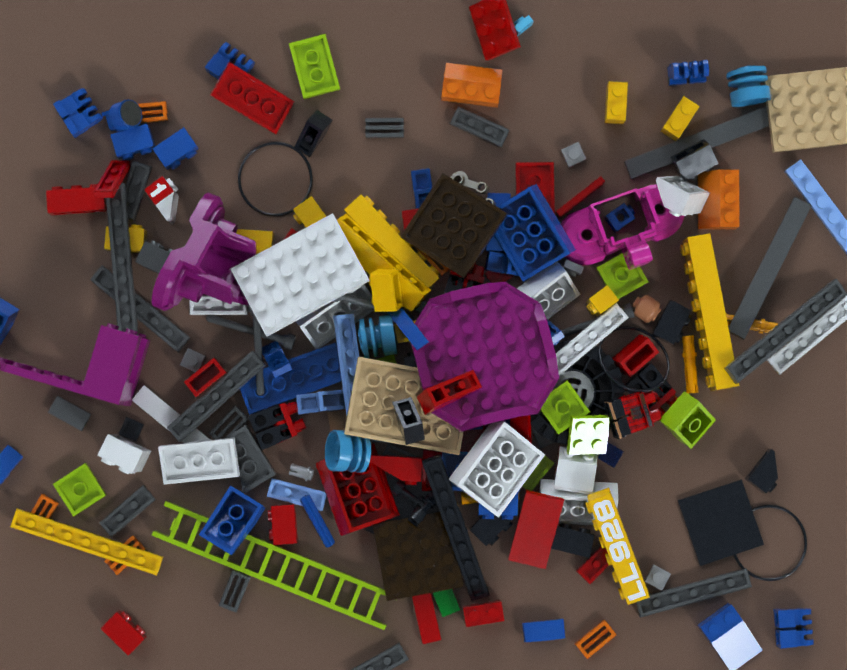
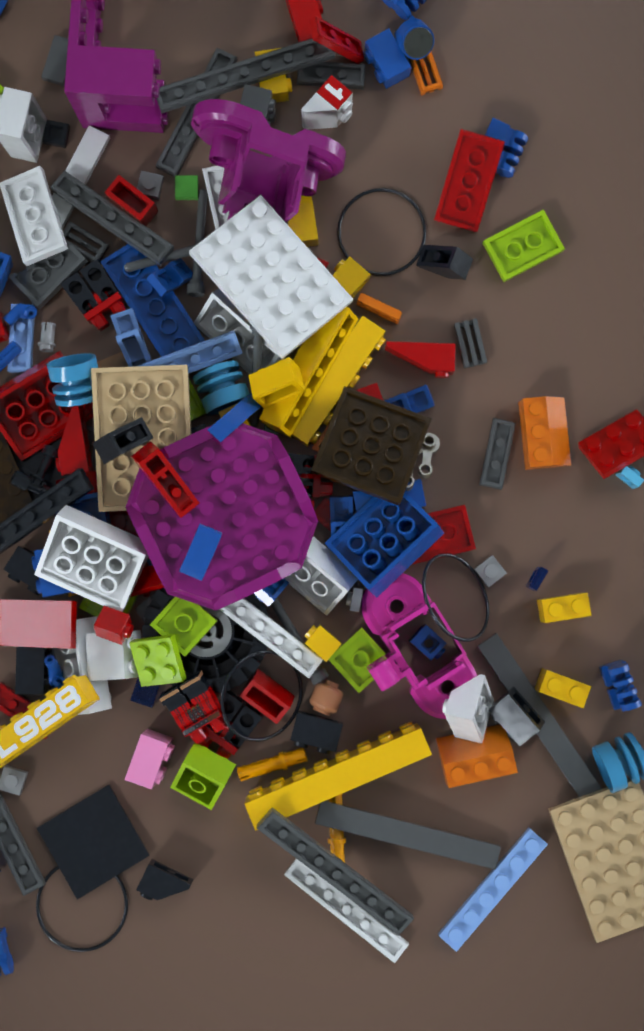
camera: 75 degrees right, 0 degrees up
blue brick [153,127,199,170] -> none
red tile [555,176,605,218] -> none
none -> blue arm [3,303,37,326]
none -> blue arm [44,655,65,689]
none -> red brick [93,606,134,645]
none -> bright pink brick [125,729,175,790]
none -> bright green tile [175,175,199,200]
none -> blue slope [179,523,222,581]
none -> orange tile [357,293,402,325]
none -> red slope [385,341,456,378]
none -> black piece [422,553,489,642]
none -> clear blue tile [526,567,548,591]

